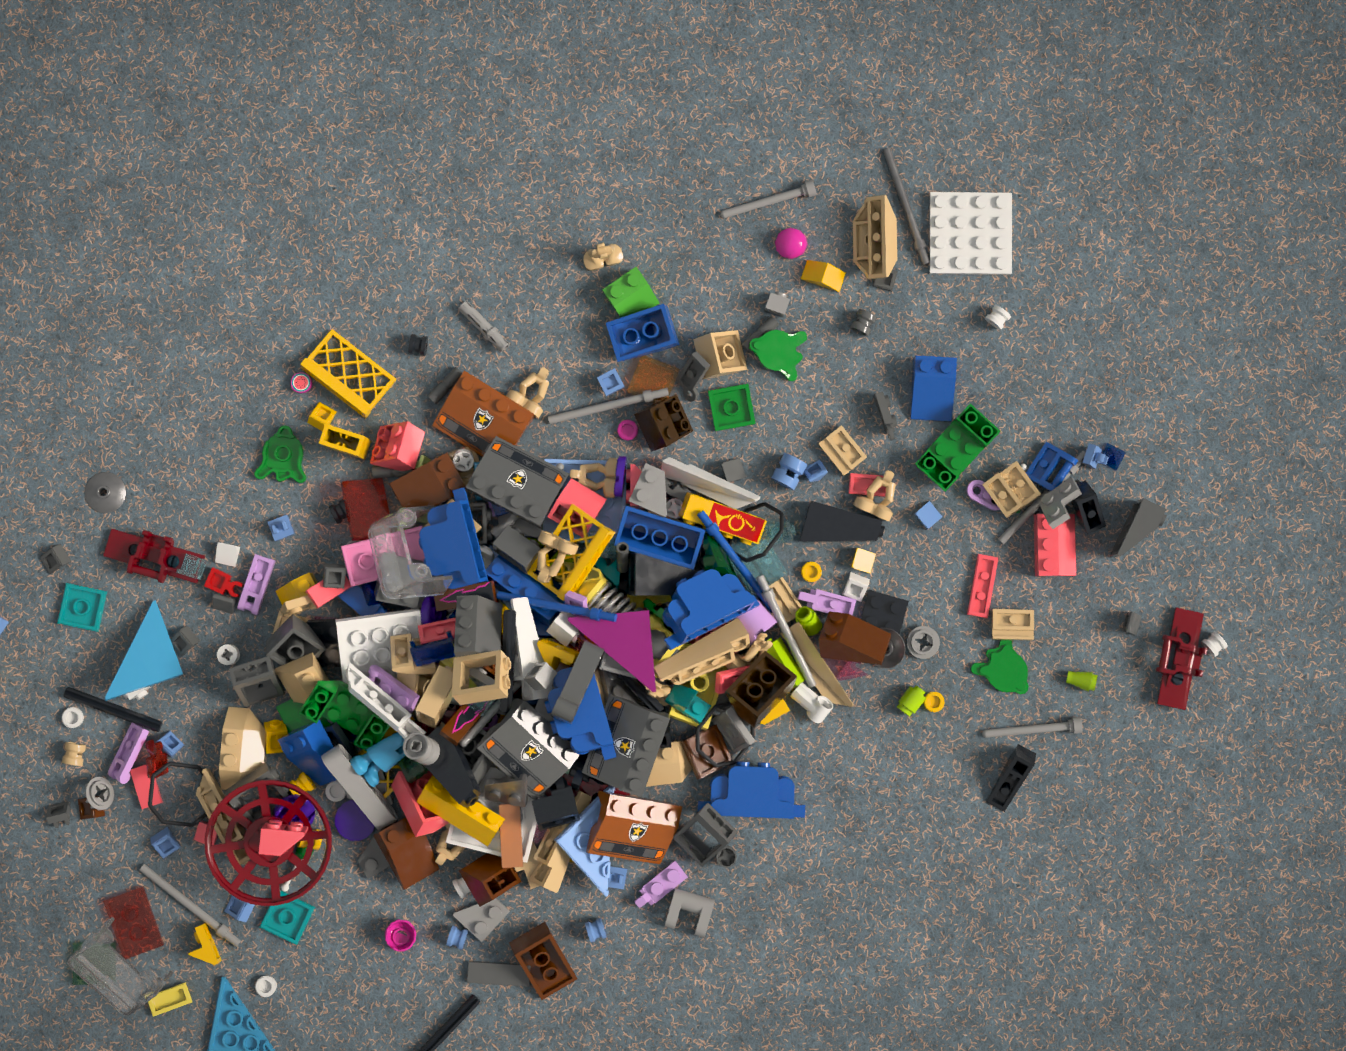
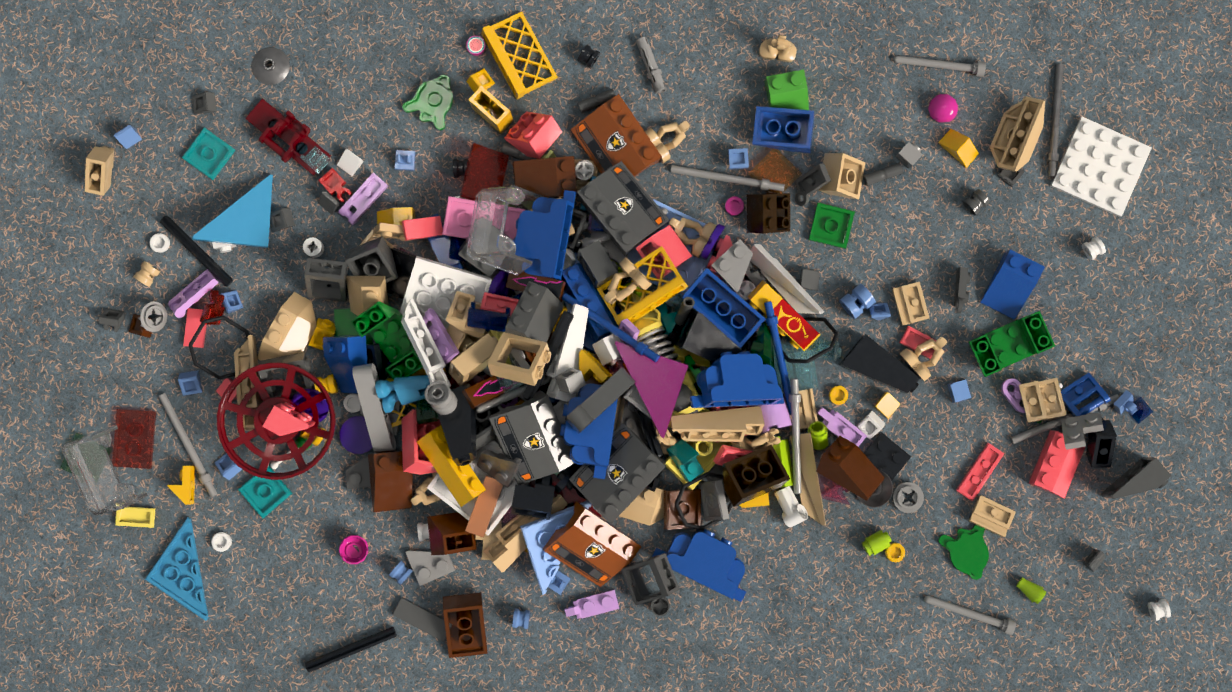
camera: 30 degrees right, 0 degrees up
dark grey slope [323,563,346,588] -> none
light grey connector [664,888,715,937] -> none
green tile [749,330,807,381] -> none
black slope [986,744,1036,812] -> none
dark red piece [1156,607,1208,710] -> none

